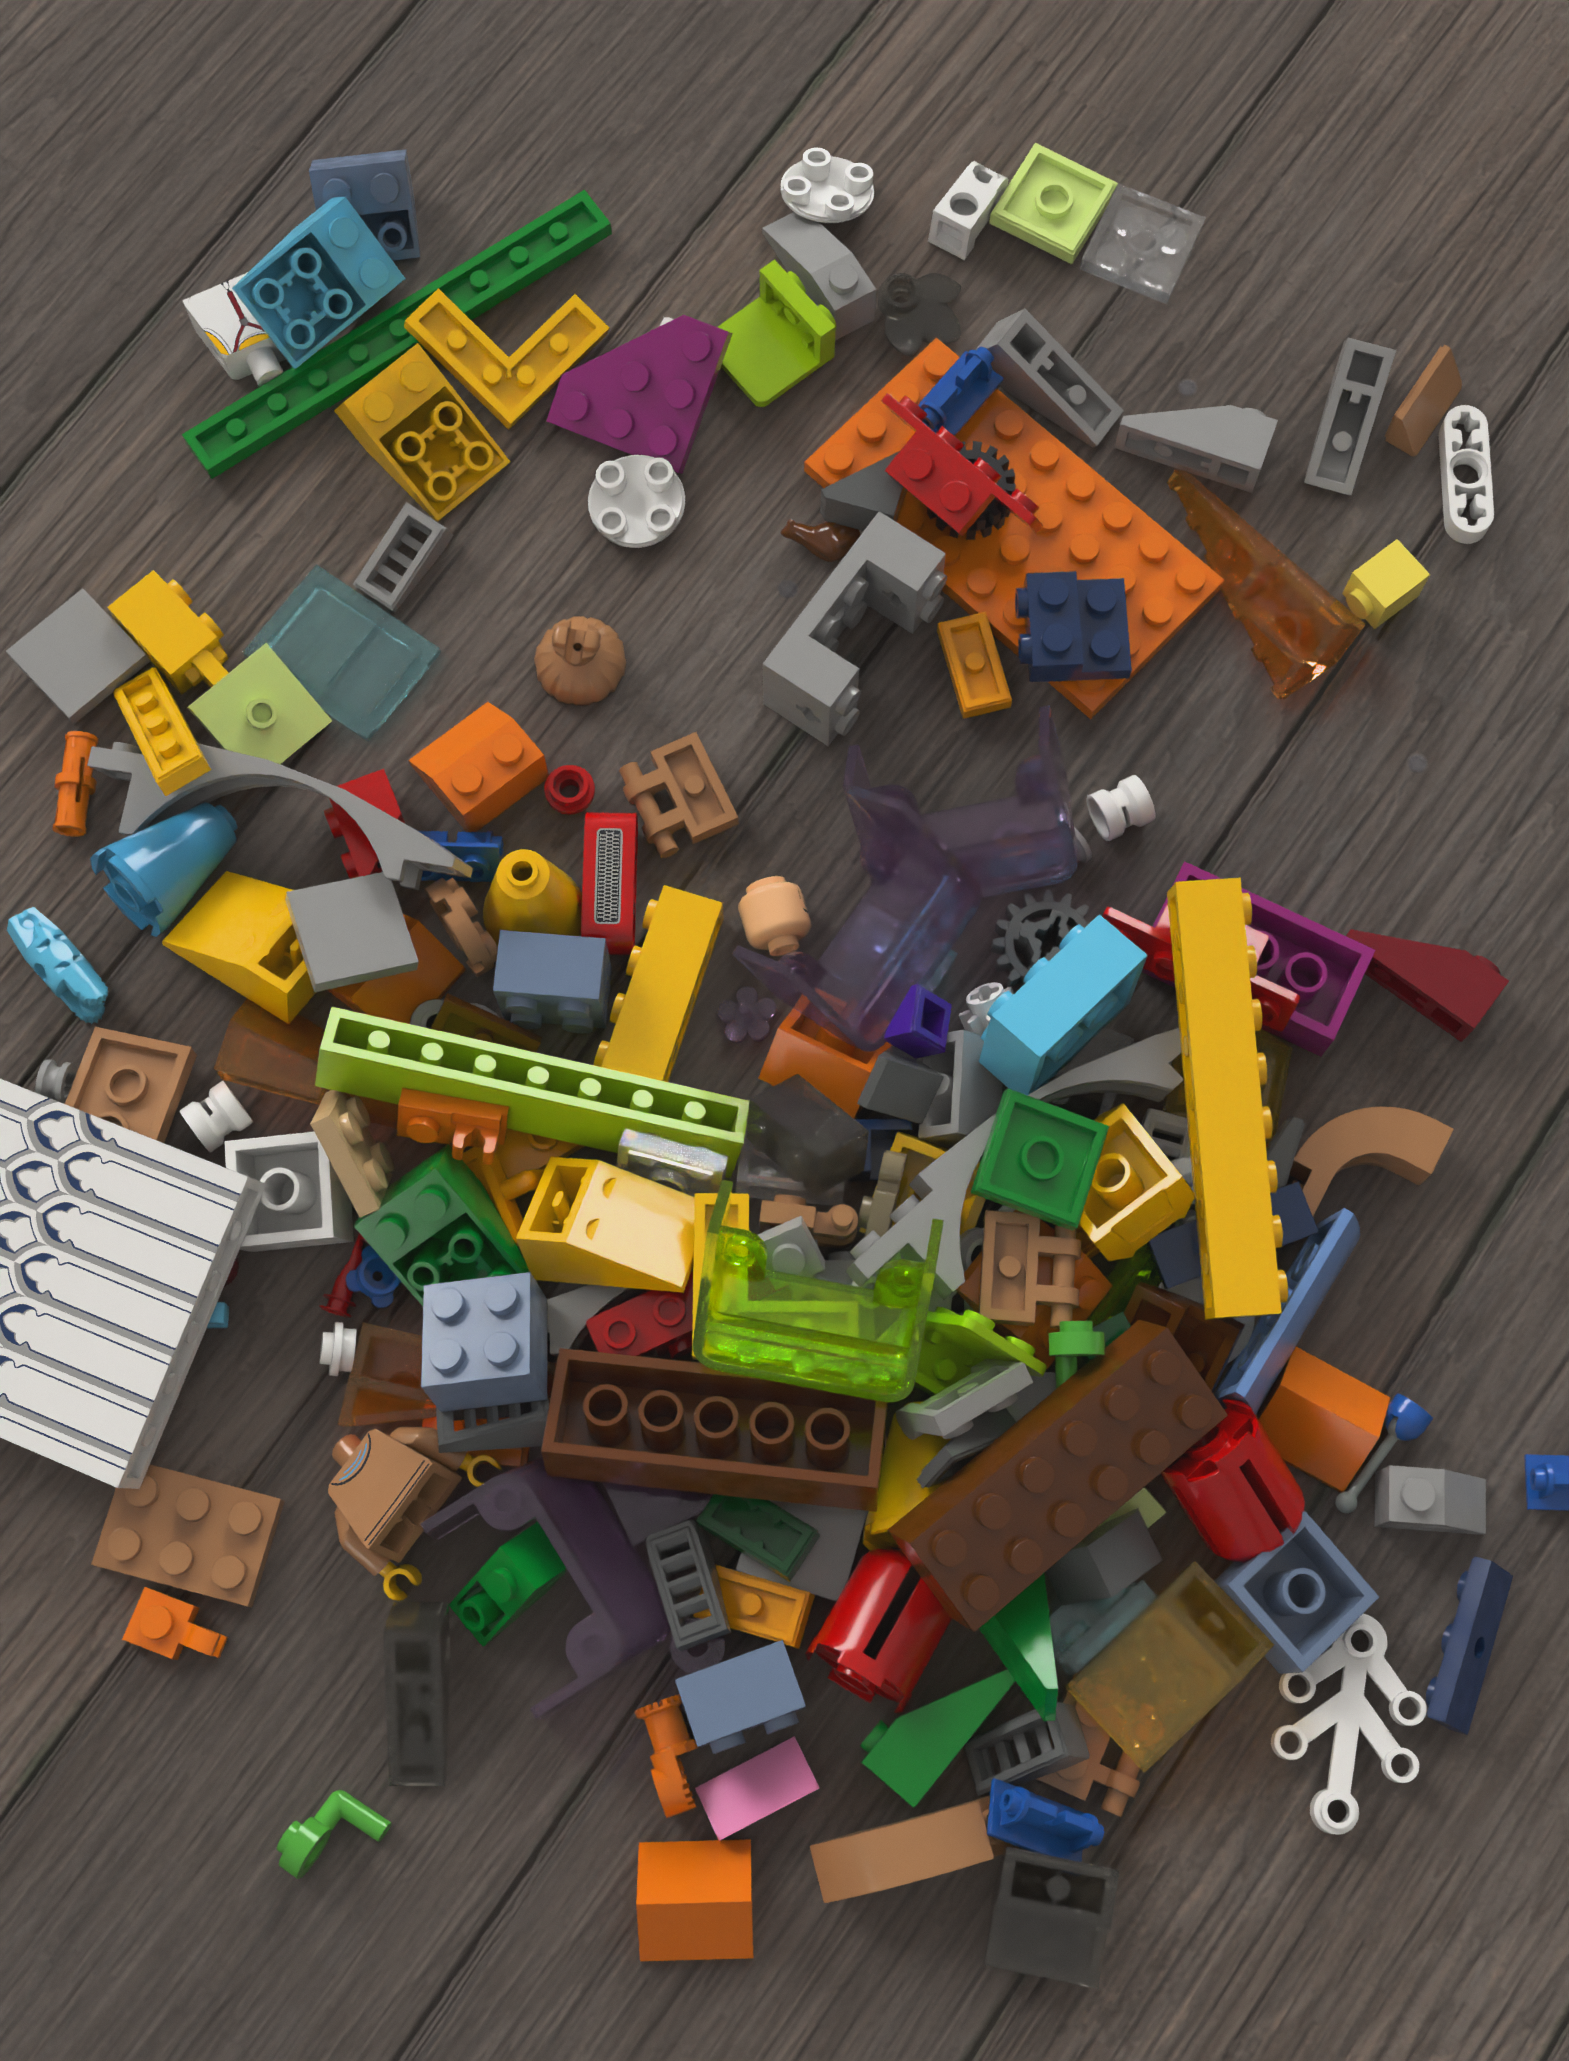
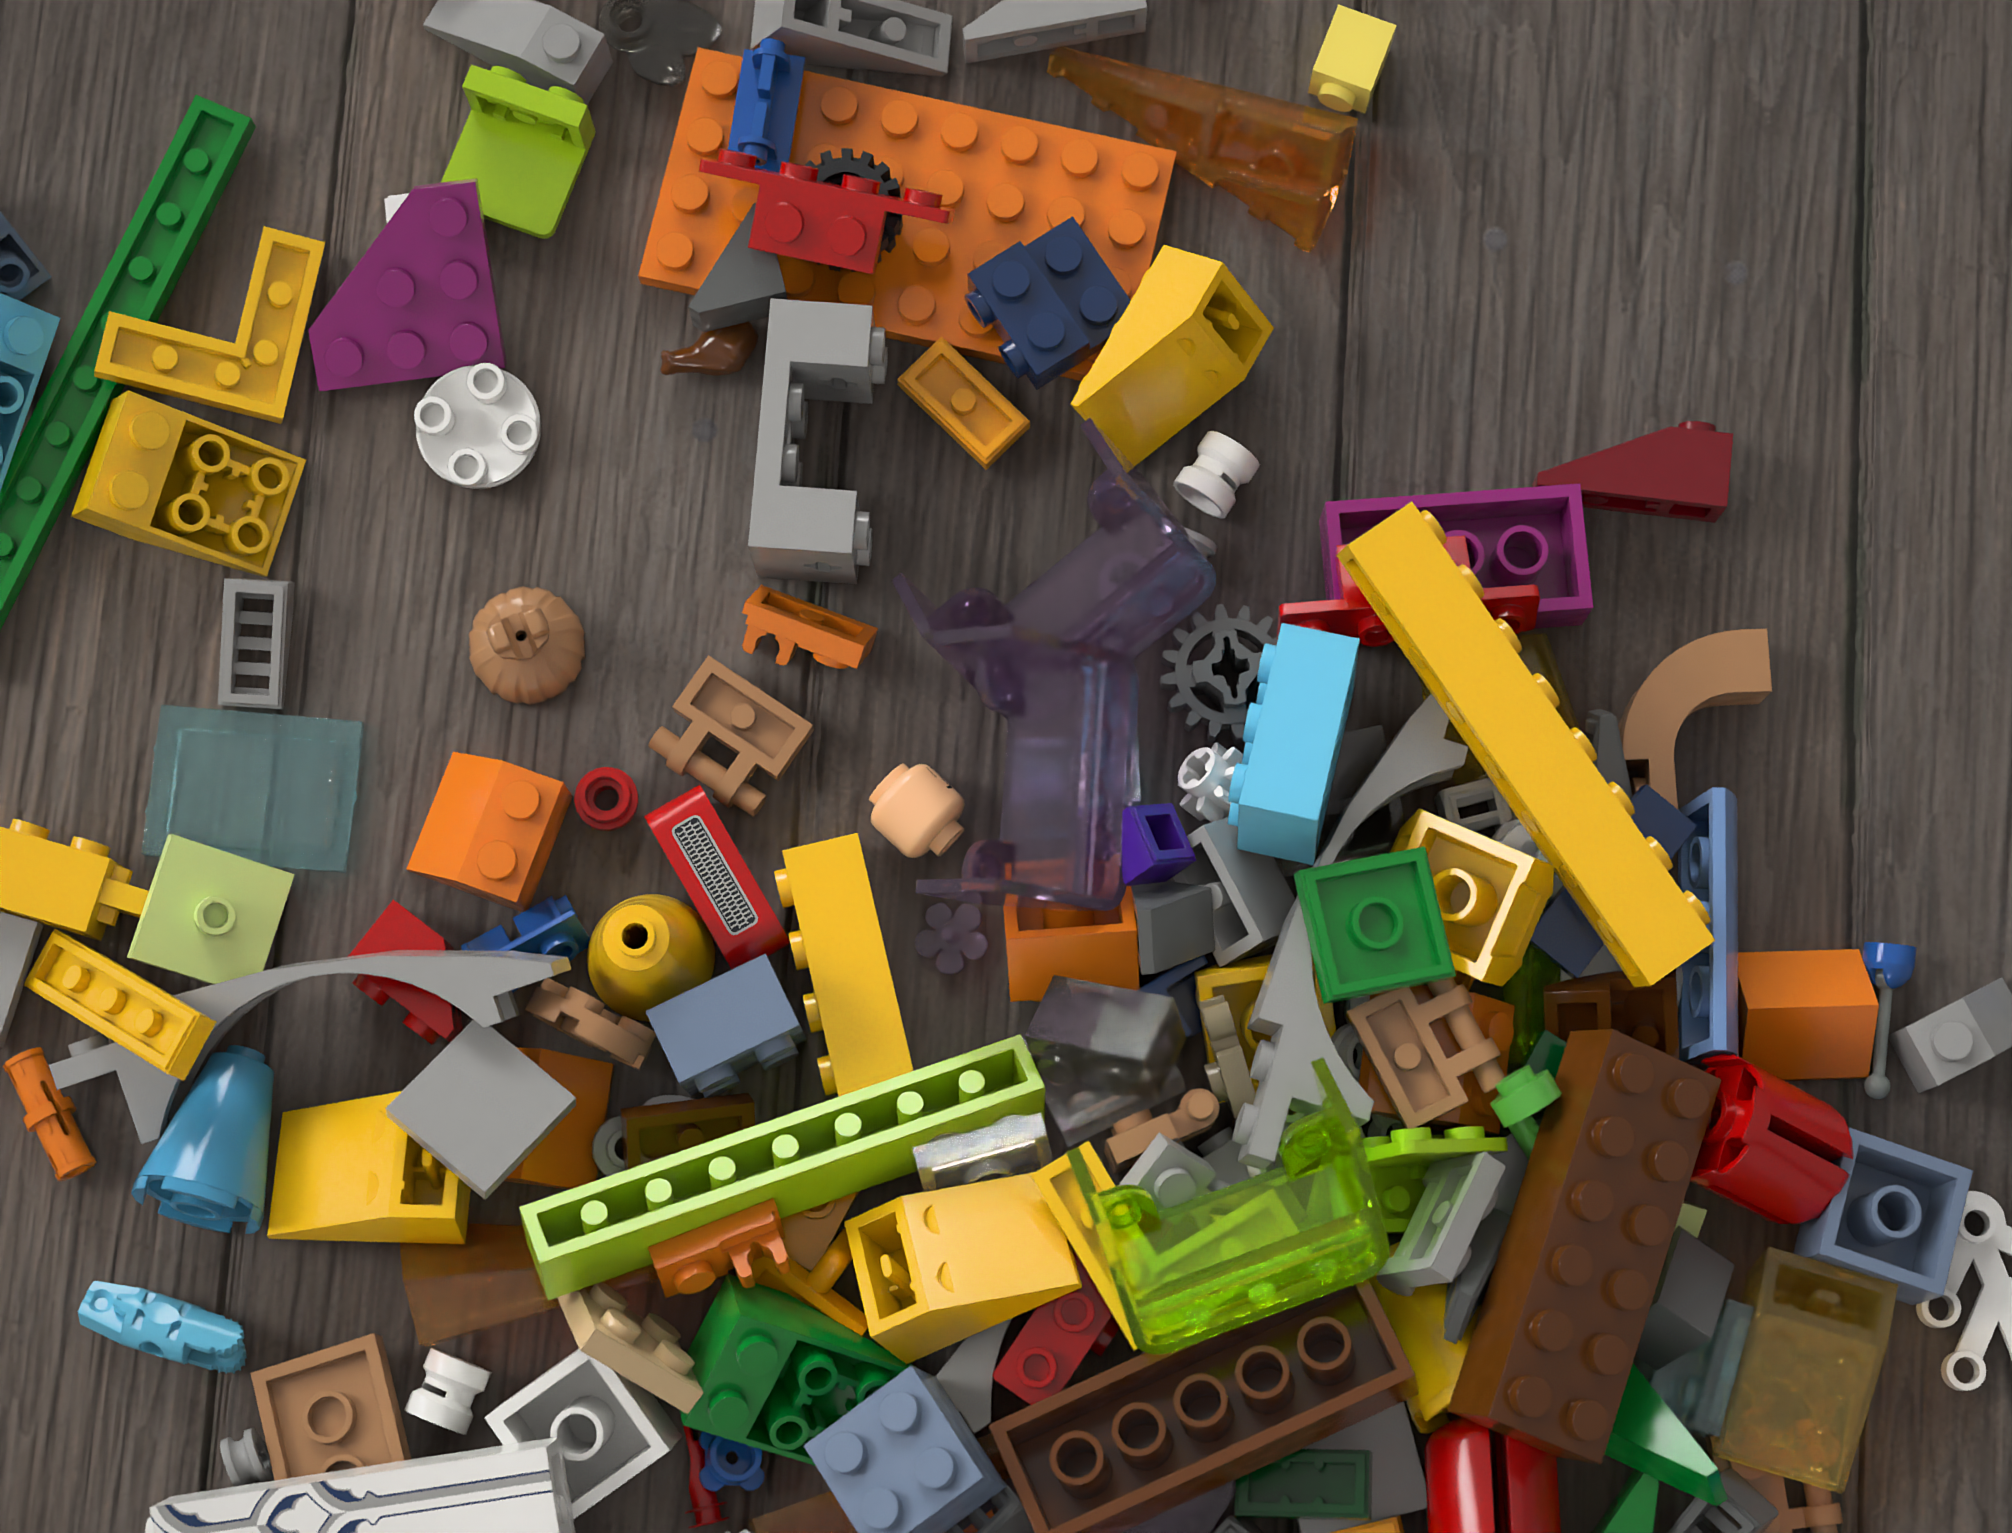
camera: 30 degrees left, 5 degrees up
none -> orange plate [742,585,878,669]
none -> yellow slope [1070,245,1274,468]

